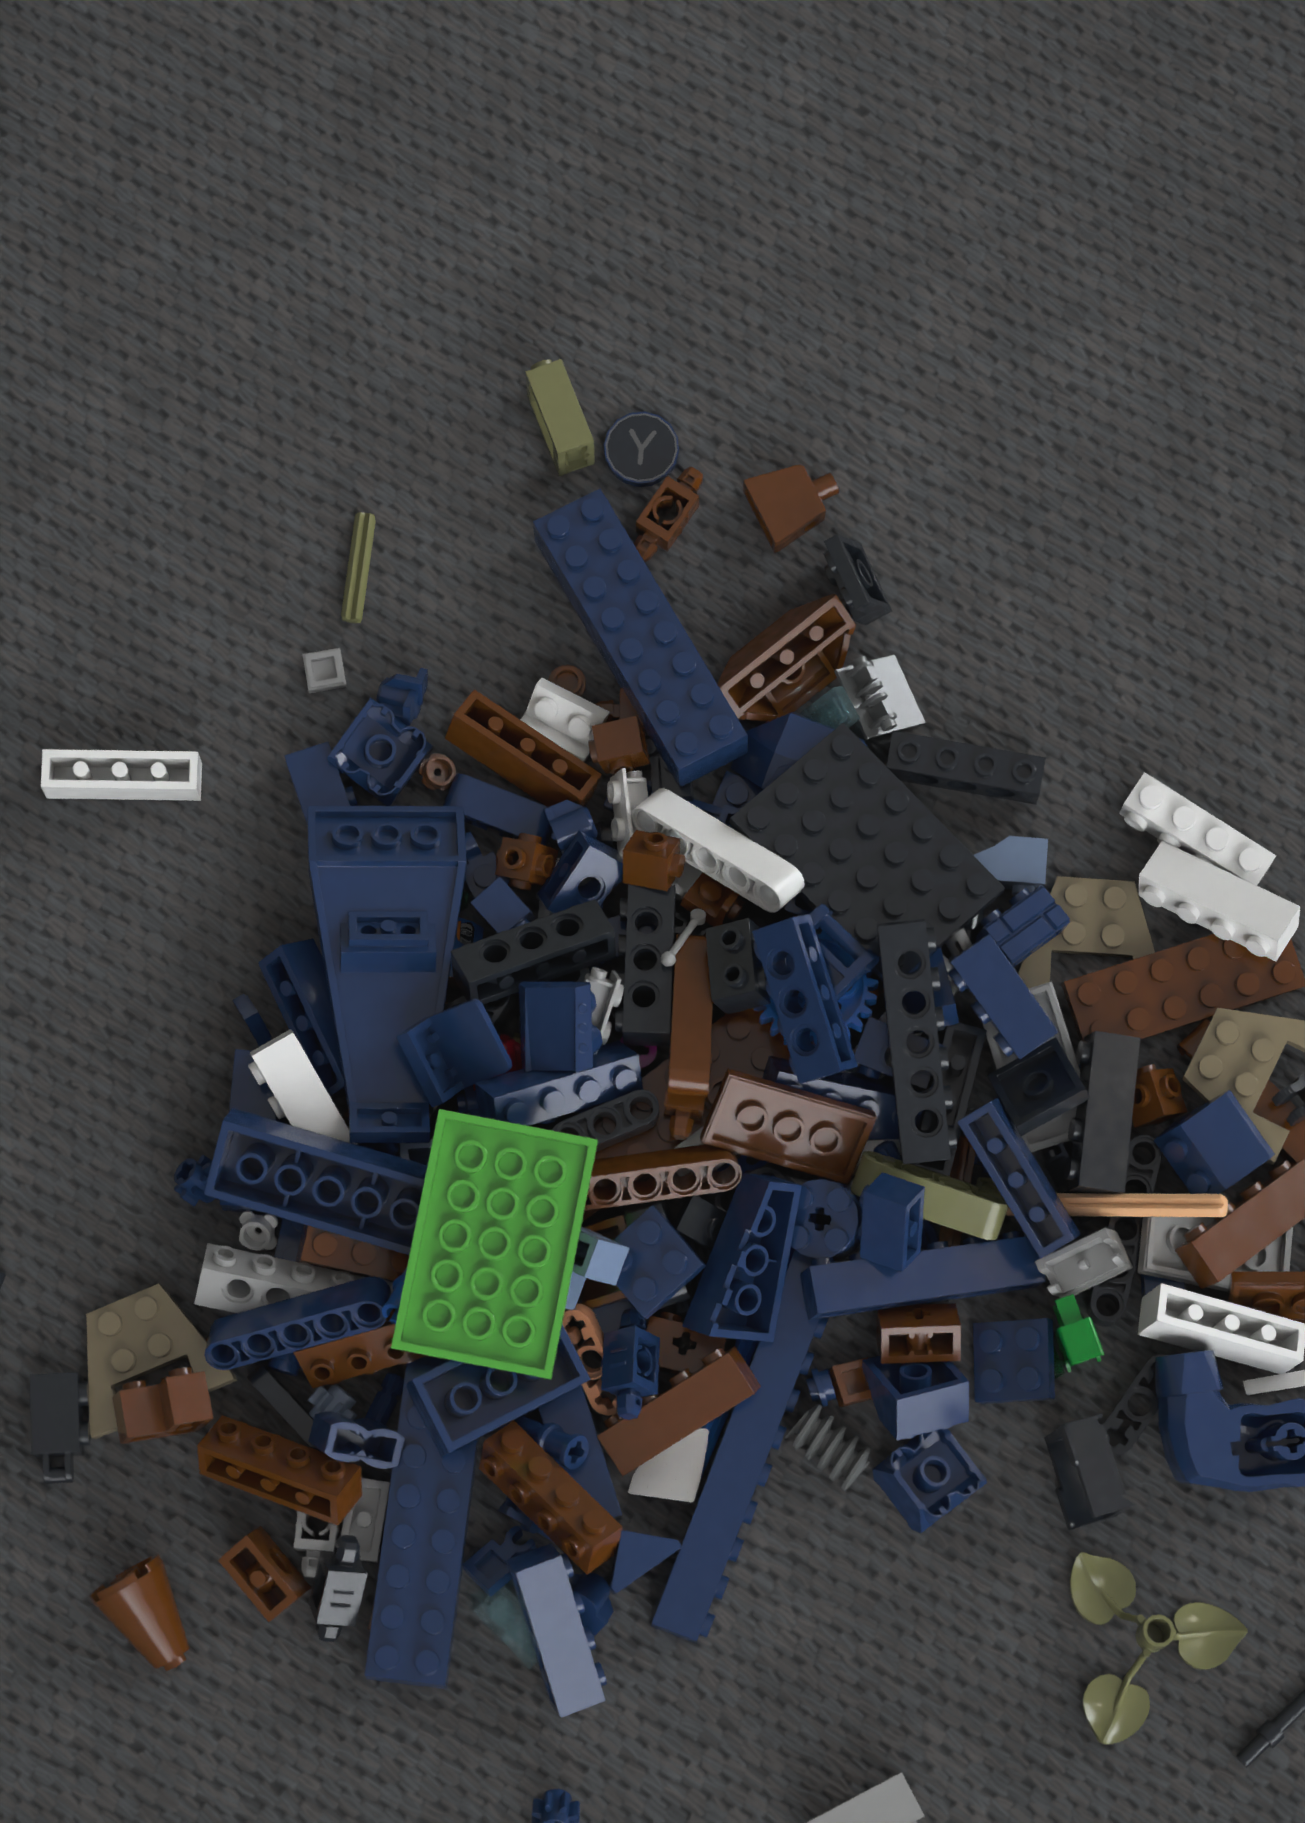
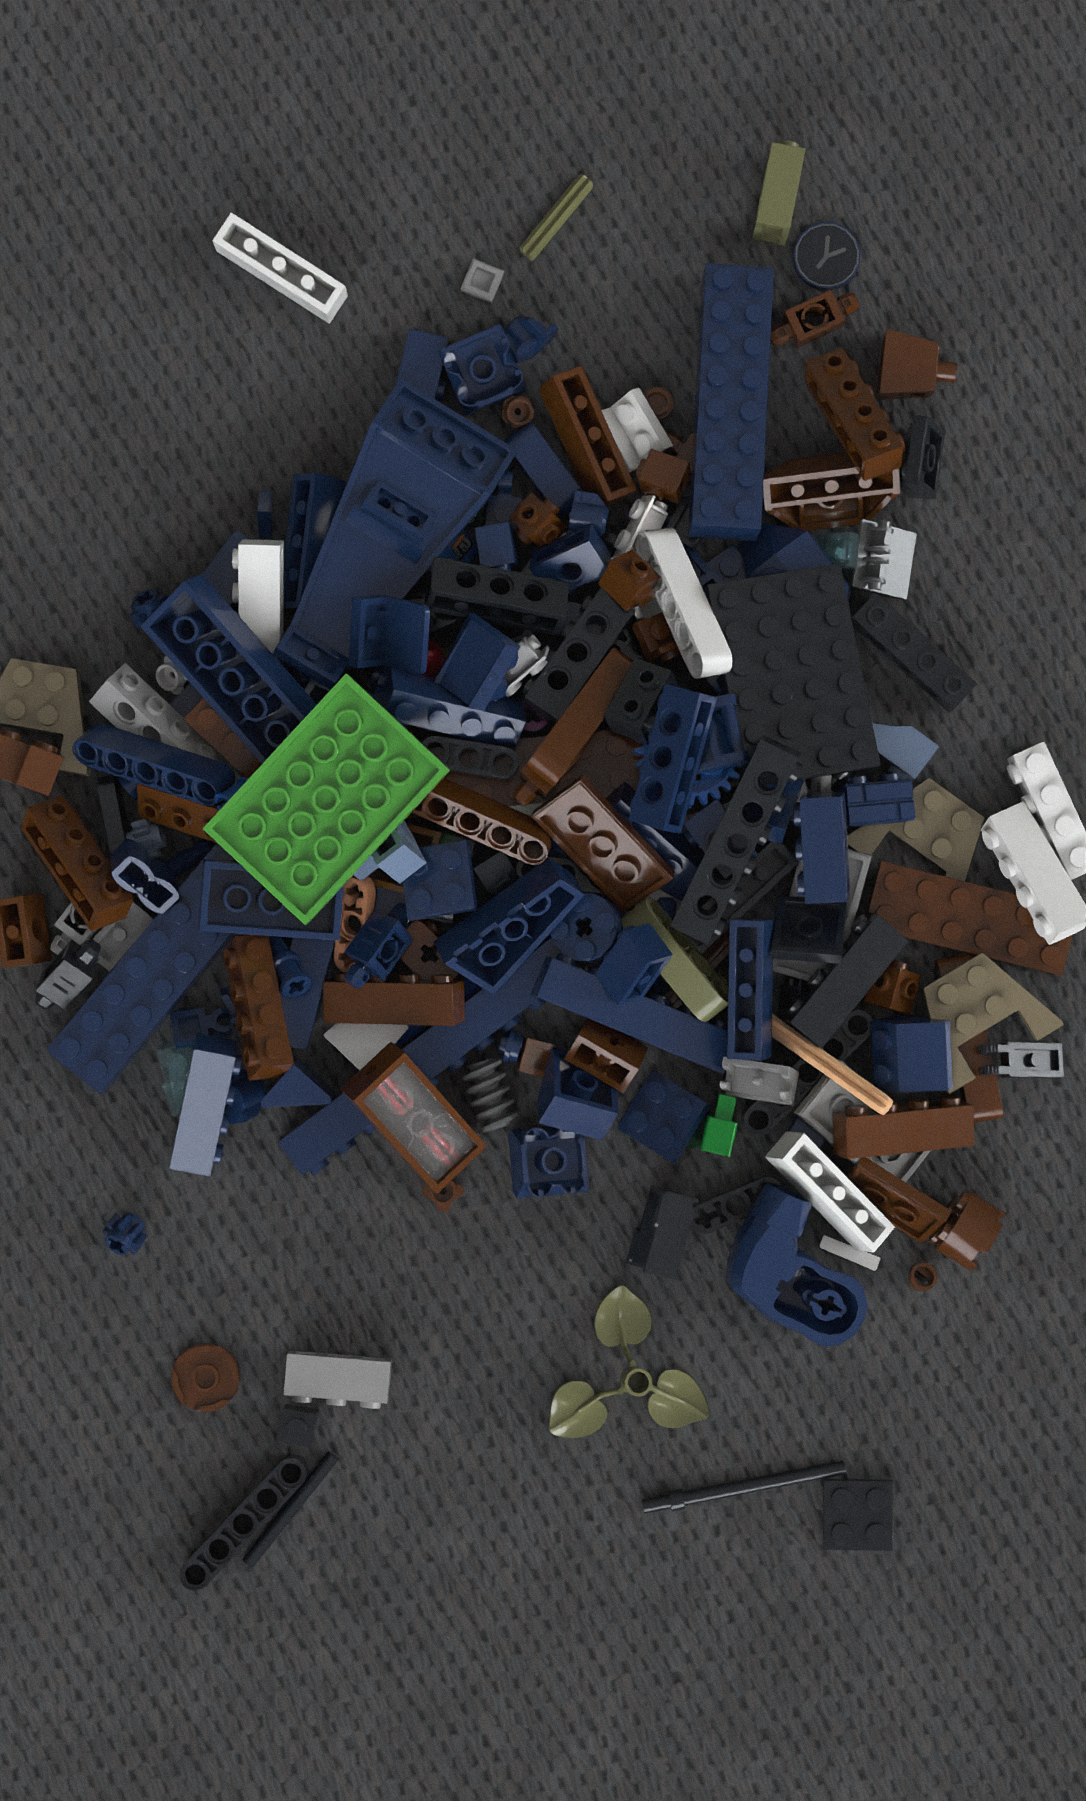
camera: 30 degrees right, 10 degrees up
light grey hinge [660,909,706,967] -> none
none -> brick [340,1041,487,1193]
none -> reddish brown plate [423,1180,464,1212]
none -> reddish brown brick [805,348,905,481]

